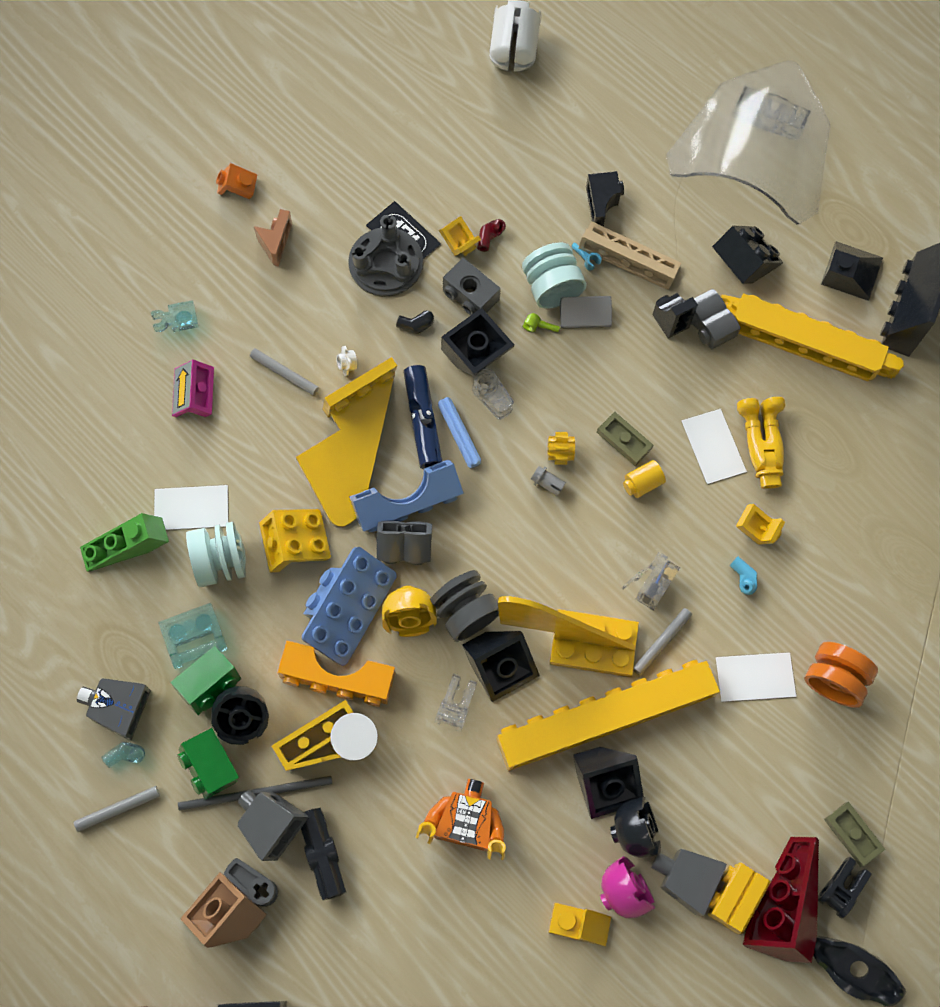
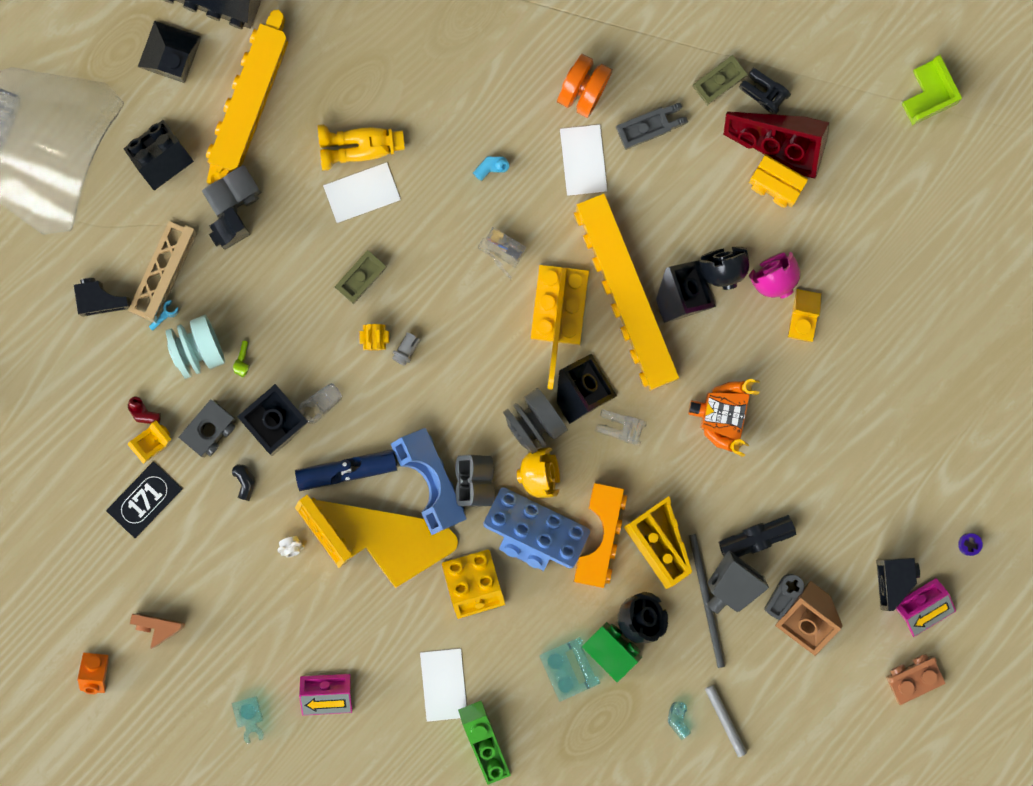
camera: 90 degrees left, 15 degrees up
dark grey torso [77,678,151,741] -> none
green brick [177,728,239,800] -> none
light aqua wheel [186,522,246,587] -> none
light grey bar [250,349,319,396] -> none
white sticker [331,713,377,760] -> none
dark grey piece [348,215,423,296] -> none
light blue axle [438,397,481,468] -> none
light grey slope [559,296,612,328] -> none
yellow brick [623,460,666,498] -> none
light grey bar [633,608,692,676] -> none
dark grey torso [651,849,727,917] -> none
yellow bracket [736,504,785,545] -> none
black piece [814,936,906,1007] -> none
none -> dark grey hinge [616,103,688,150]

